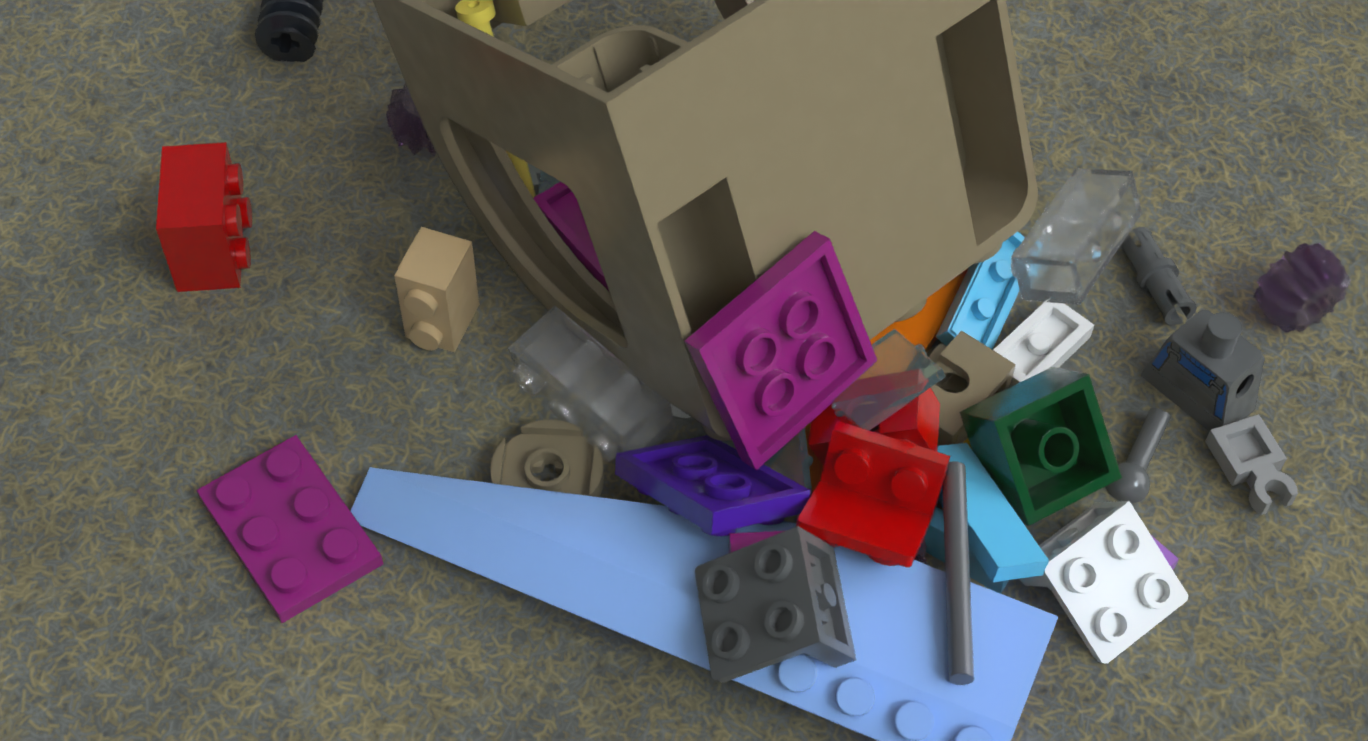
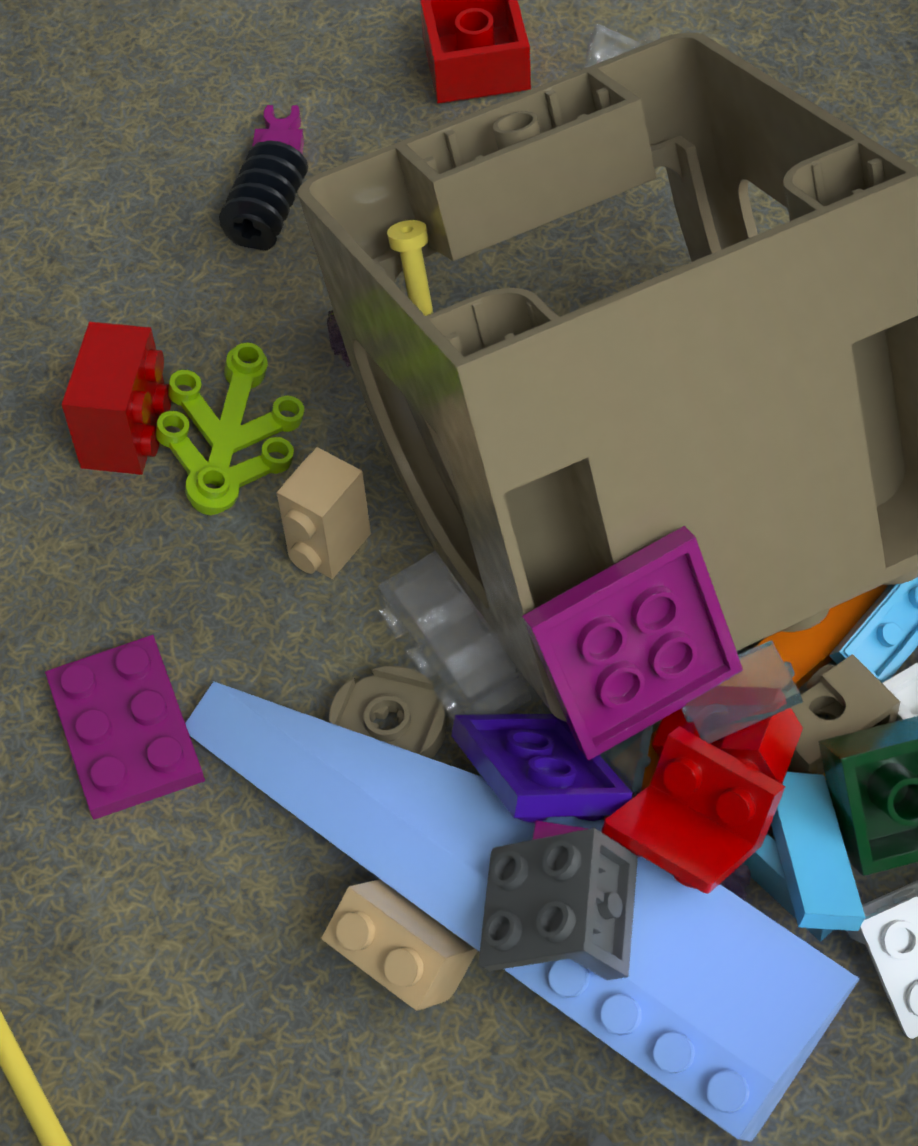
camera: 20 degrees right, 0 degrees up
dark grey bar [943,461,974,685] -> none
none -> lime plant [156,342,304,515]
none -> tan brick [321,879,478,1011]

